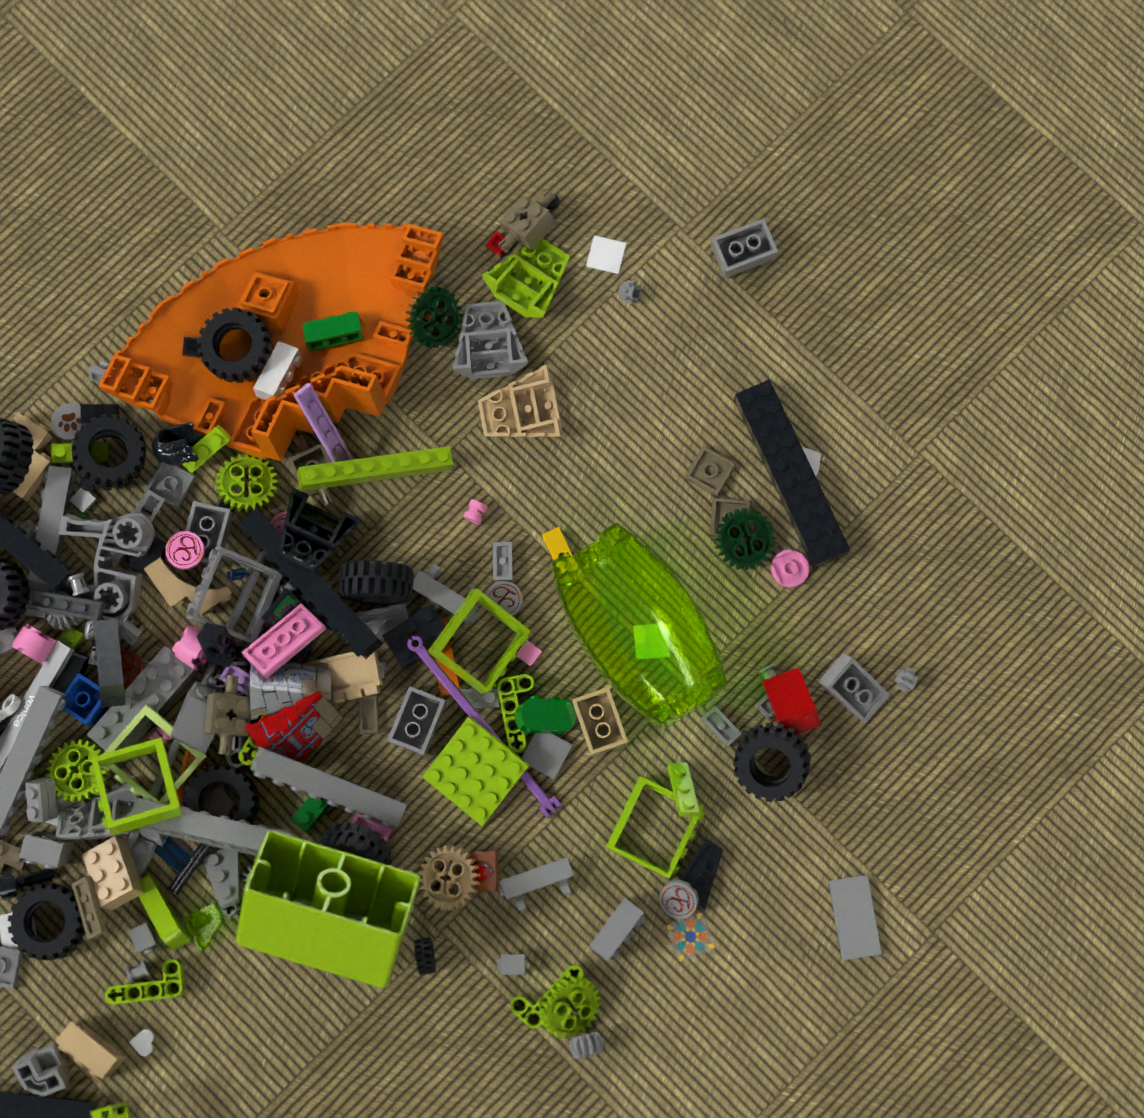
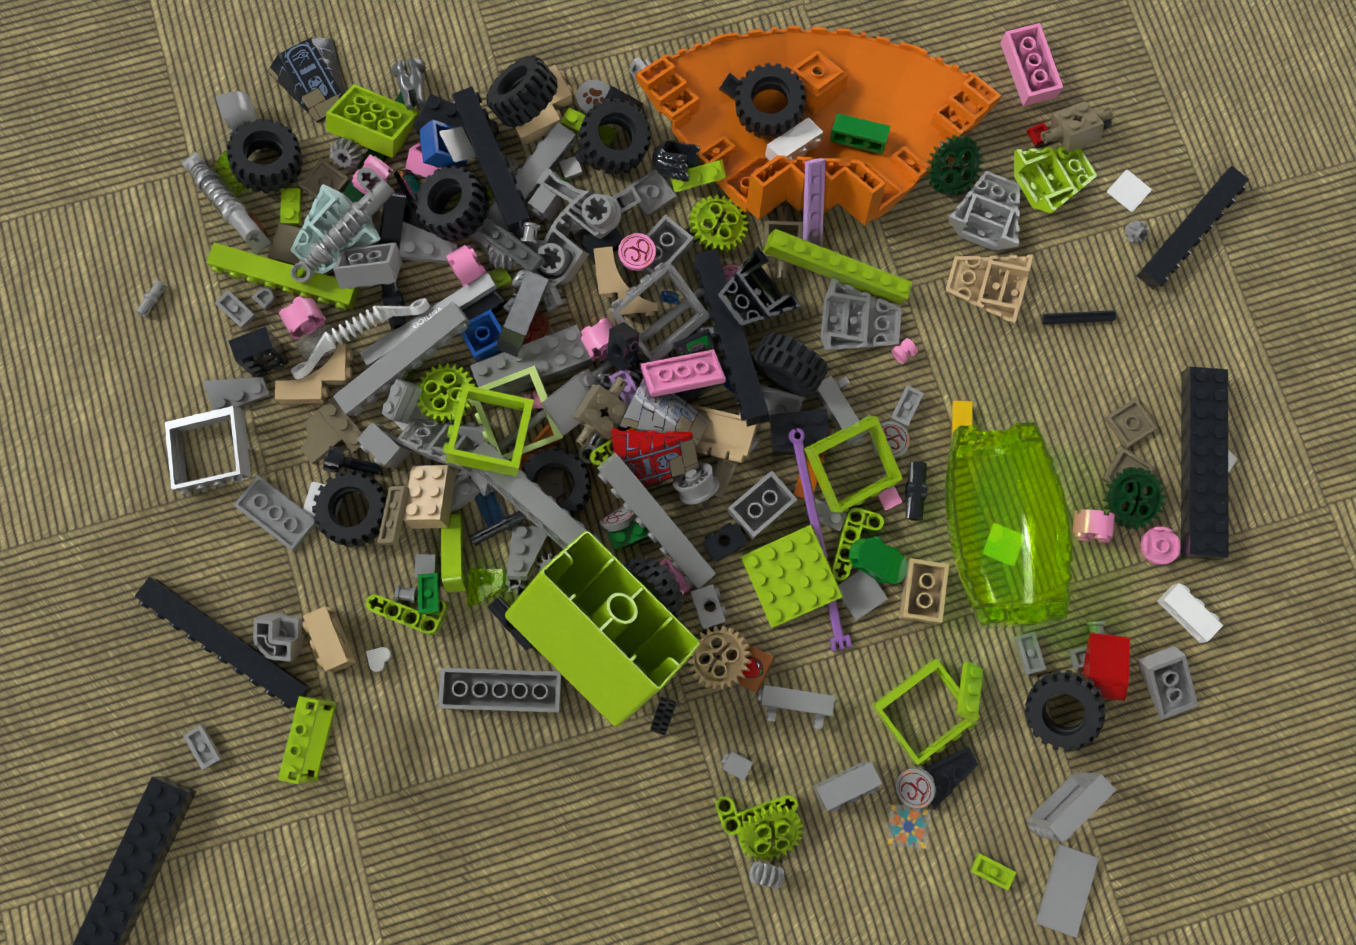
camera: 20 degrees right, 0 degrees up
light grey brick [711,218,778,278] -> none
light grey gear [894,667,918,692] -> none
none -> green plate [418,573,440,615]
none -> light grey brick [438,668,563,713]
none -> black piece [487,596,533,652]
none -> light grey brick [528,185,562,223]
none -> light grey tile [599,507,637,532]
none -> light grey wheel [673,463,719,510]
none -> light grey brick [690,584,728,630]
none -> black brick [703,522,748,564]
none -> light grey wedge [821,278,902,351]
none -> black piece [905,461,928,521]
none -> lime plate [970,853,1017,891]
none -> bright pink brick [1000,23,1063,107]
none -> light grey window [1026,771,1116,843]
none -> black axle [1041,310,1116,325]
none -> bright pink brick [1072,510,1115,543]
none -> black brick [1136,166,1249,290]
none -> white brick [1157,583,1223,643]

